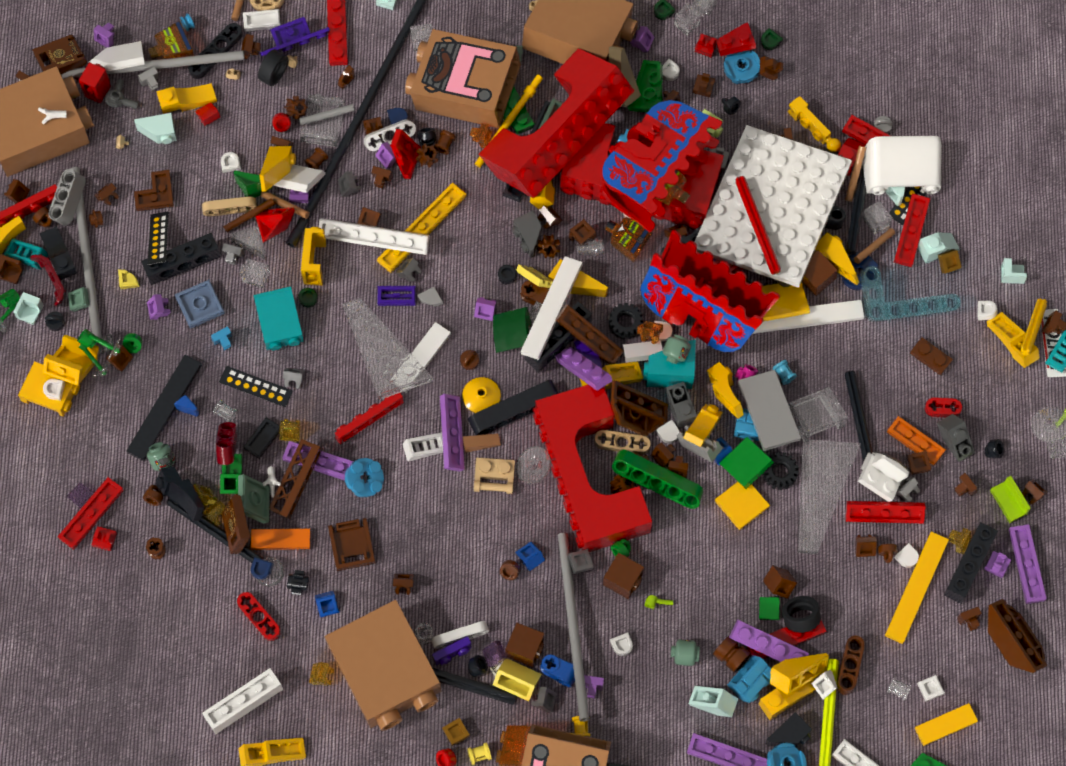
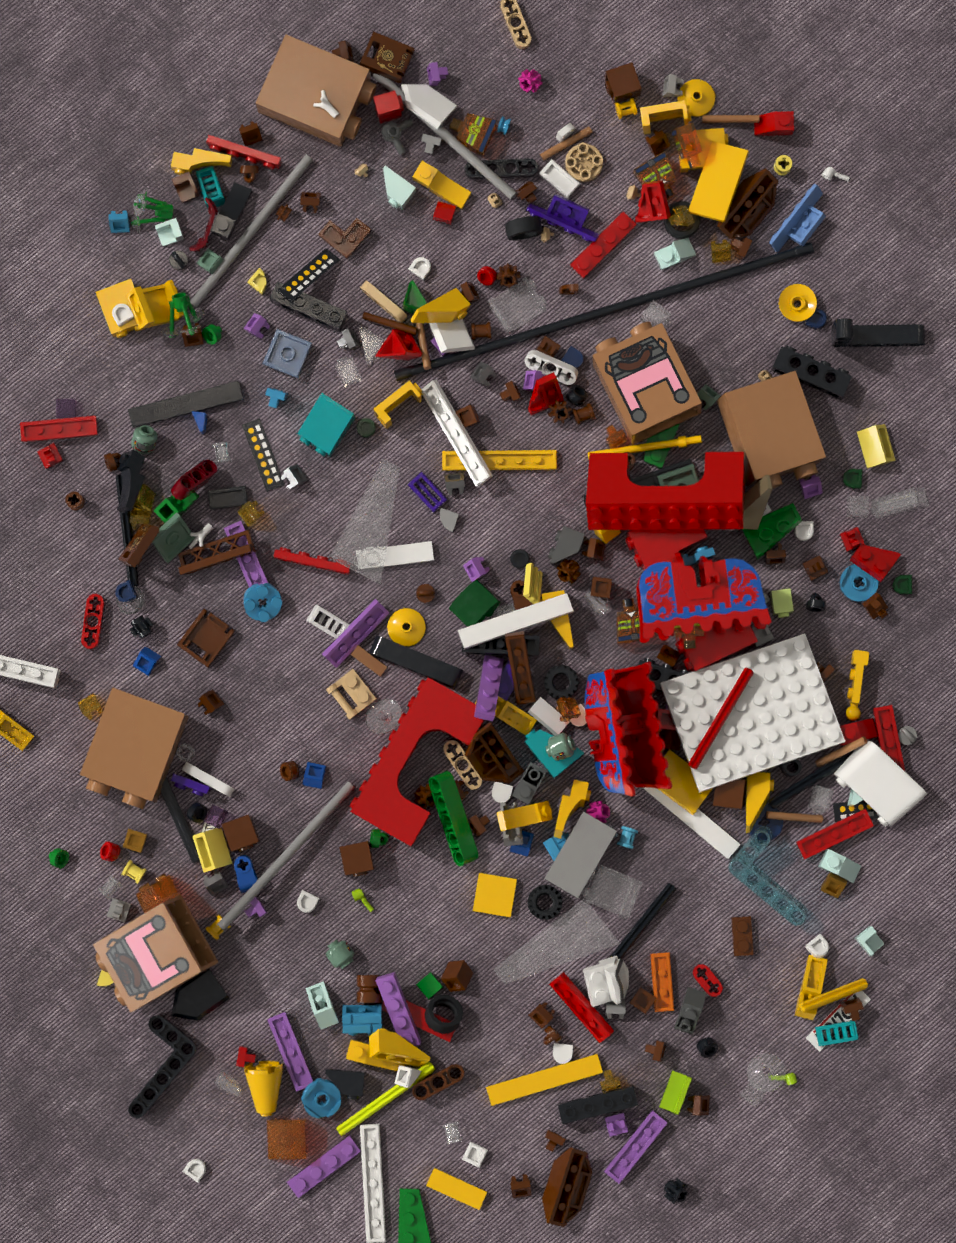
camera: 50 degrees right, 15 degrees up
light grey beam [49,169,85,226] -> none
orange tile [251,529,311,550] -> none
light grey bar [299,104,354,126] -> none
flat silver tile [568,549,594,574] -> none
reddish brown tile [650,442,676,468] -> none
green tile [719,437,774,489] -> none
none -> reddish brown tile [510,1174,532,1198]

